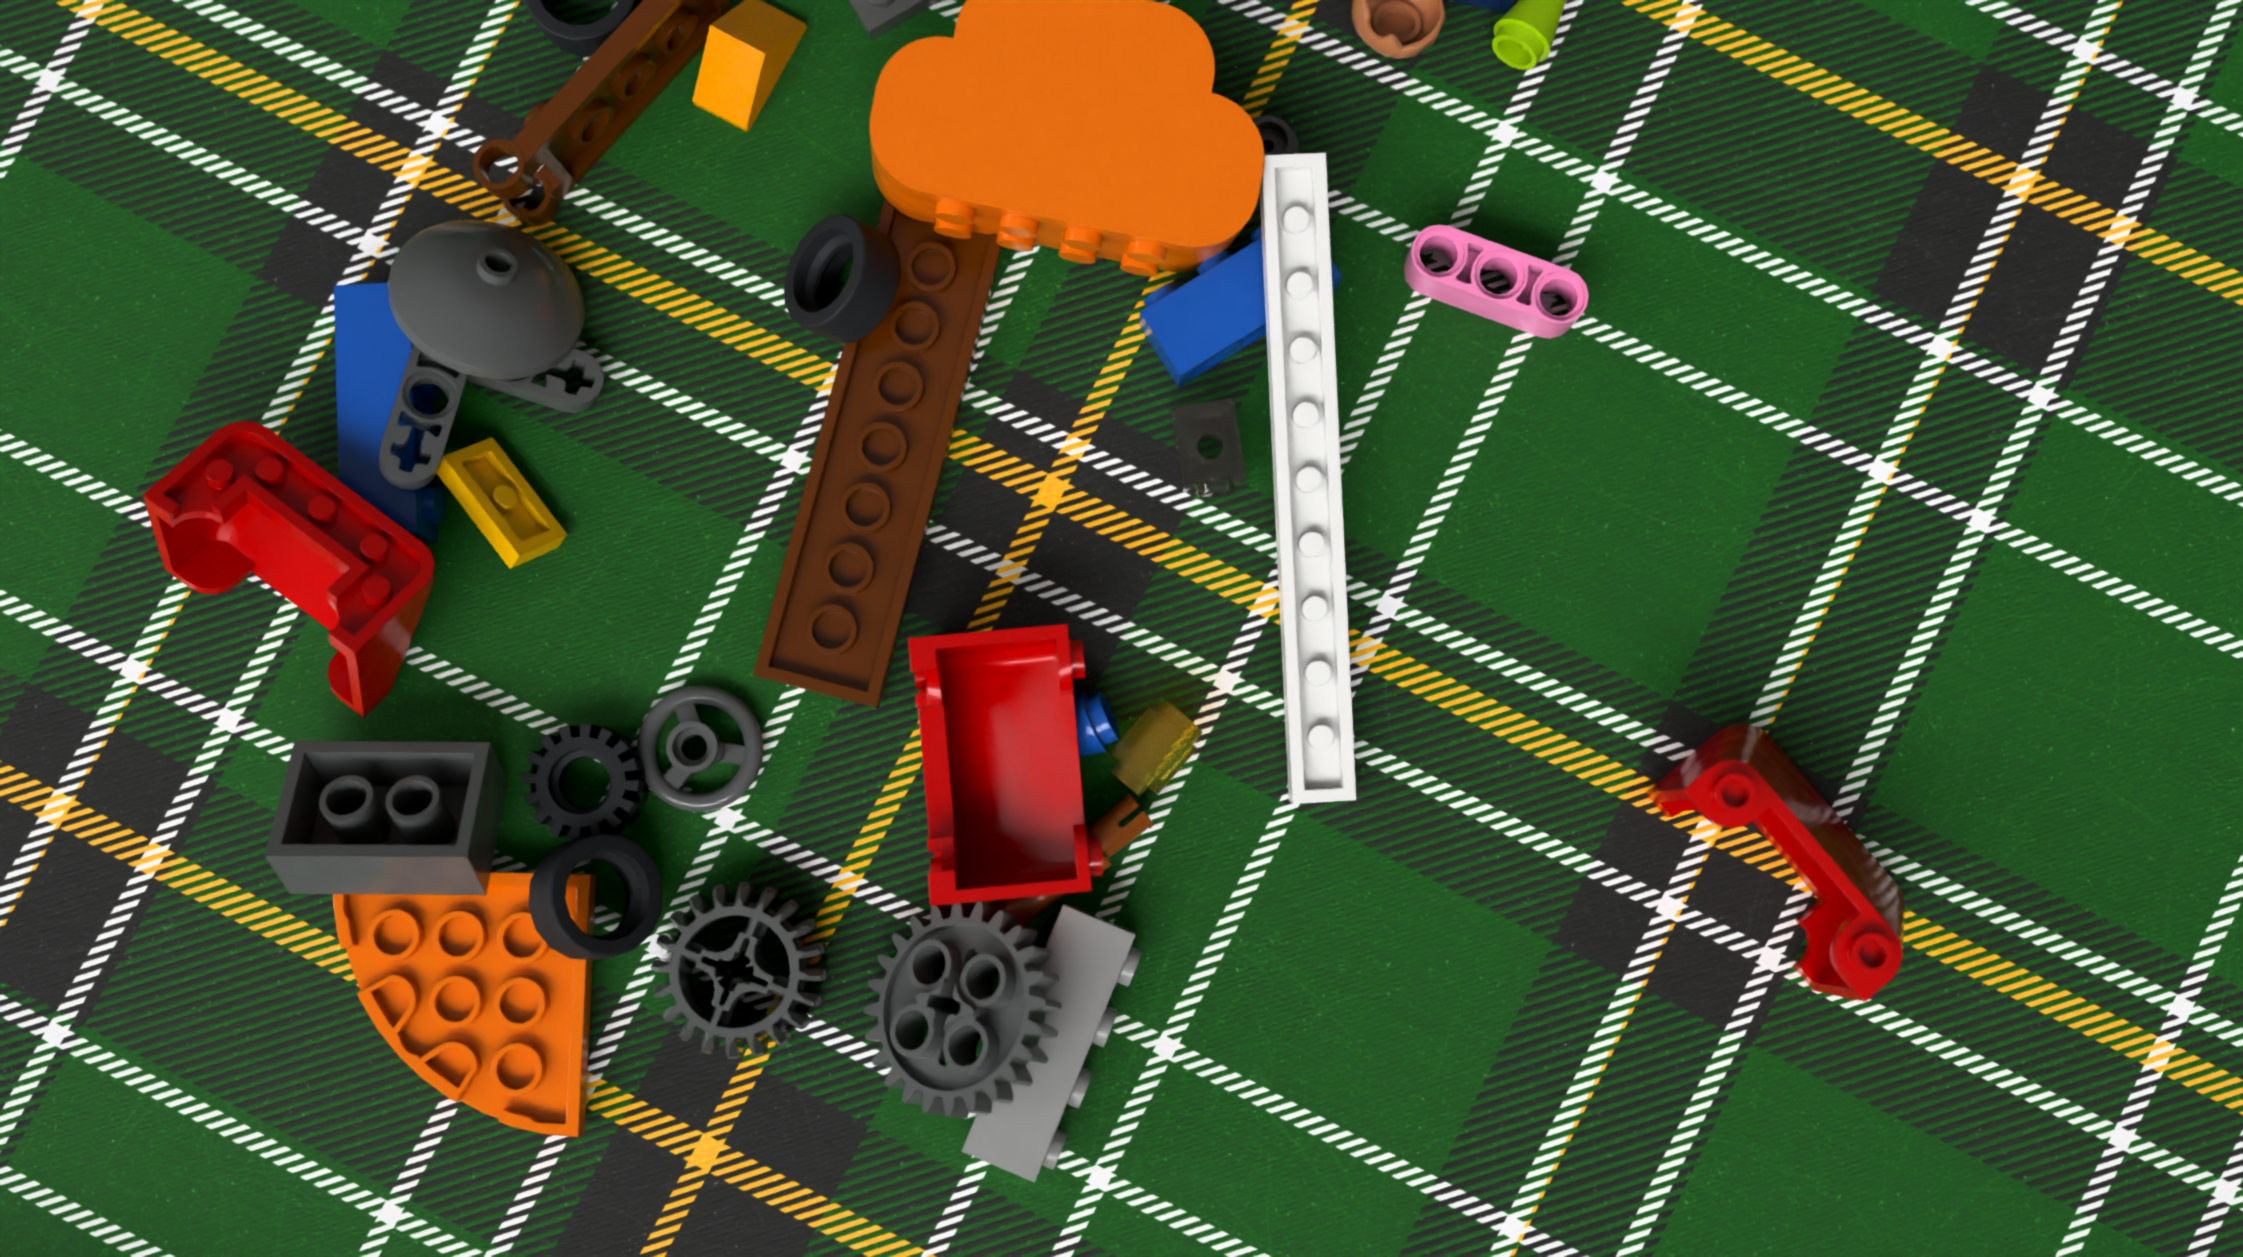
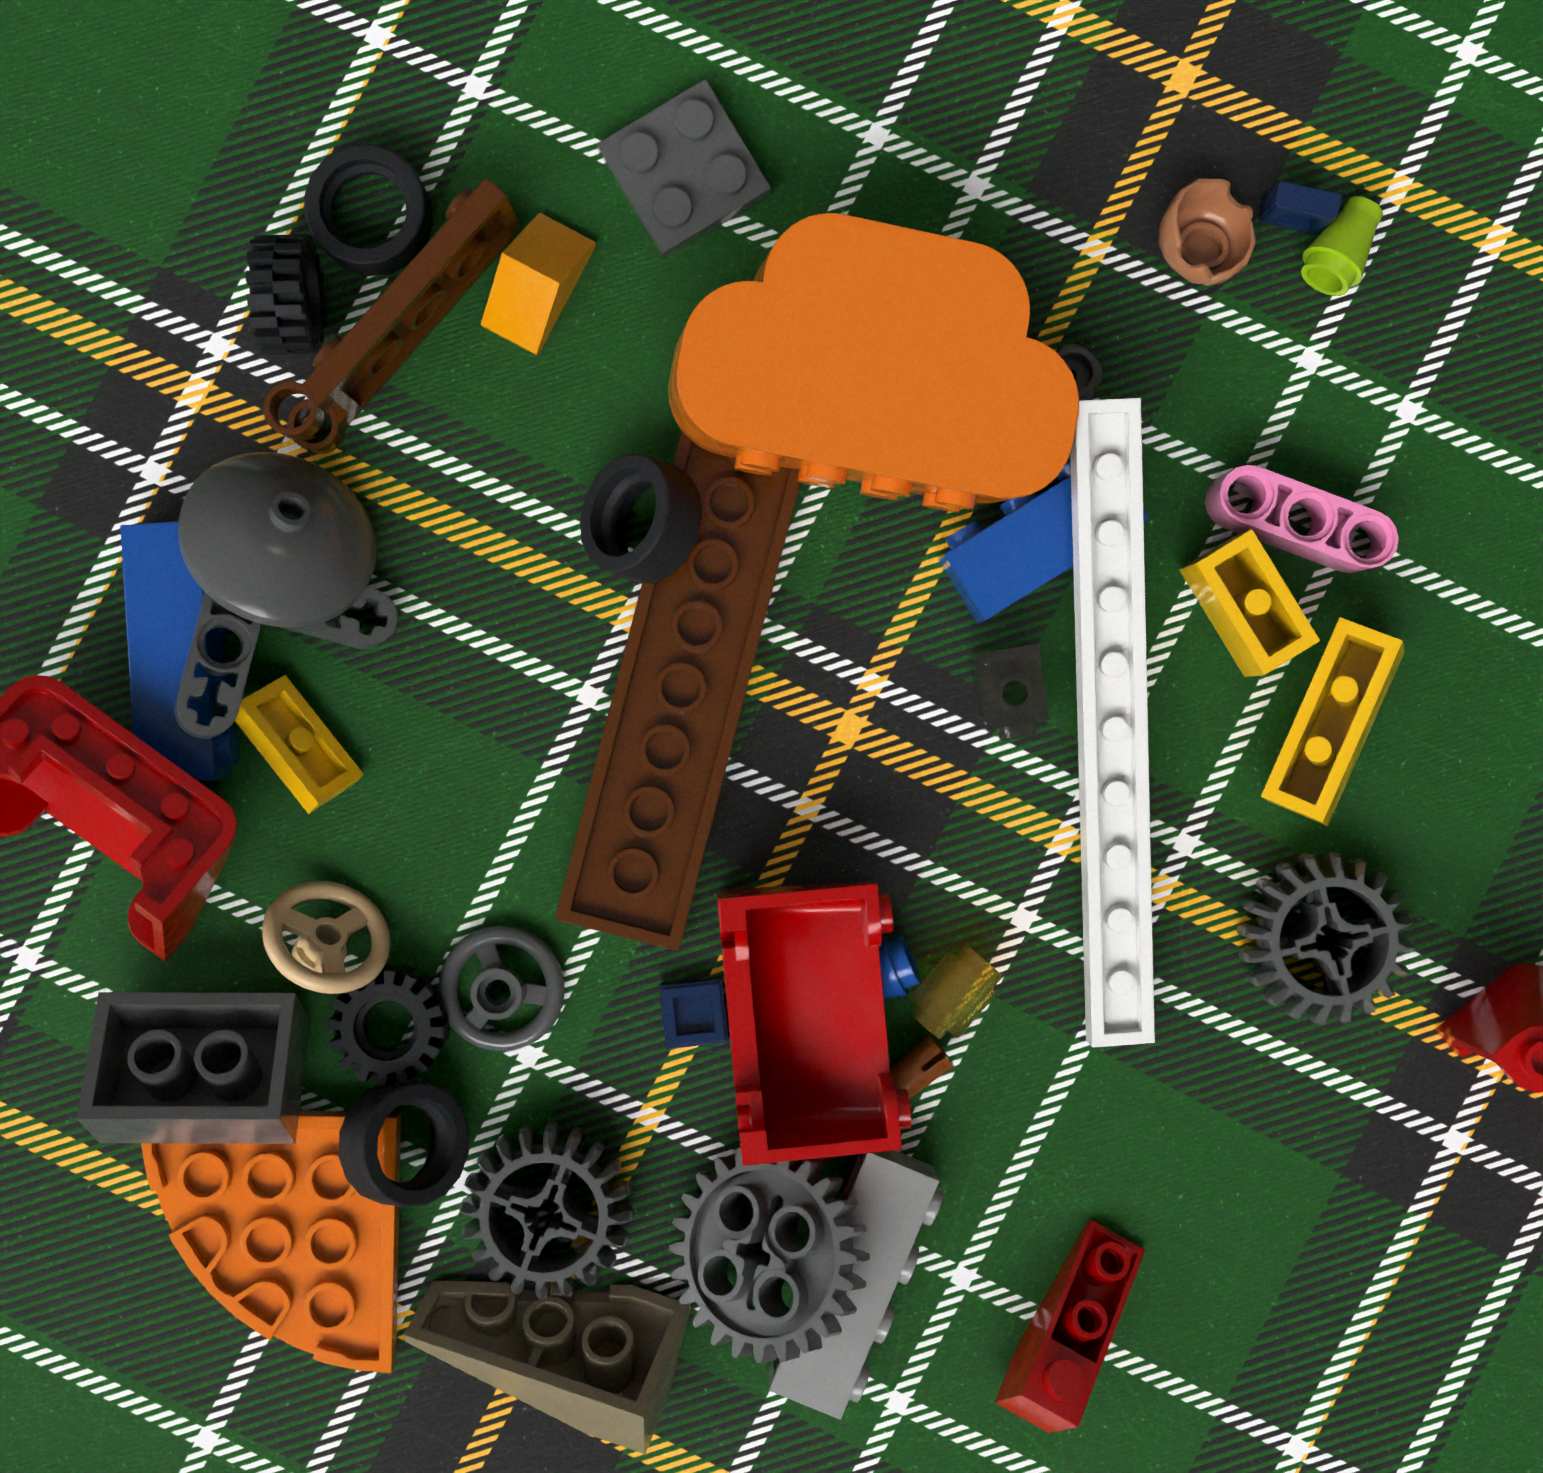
camera: 10 degrees left, 5 degrees up
none -> black tyre [246,234,326,355]
none -> tan piece [262,881,391,994]
none -> dark tan wedge [404,1281,691,1454]
none -> dark blue tile [659,977,729,1049]
none -> red slope [994,1220,1146,1434]
none -> yellow brick [1179,529,1320,677]
none -> dark grey gear [1237,852,1415,1025]
none -> yellow brick [1261,617,1405,826]

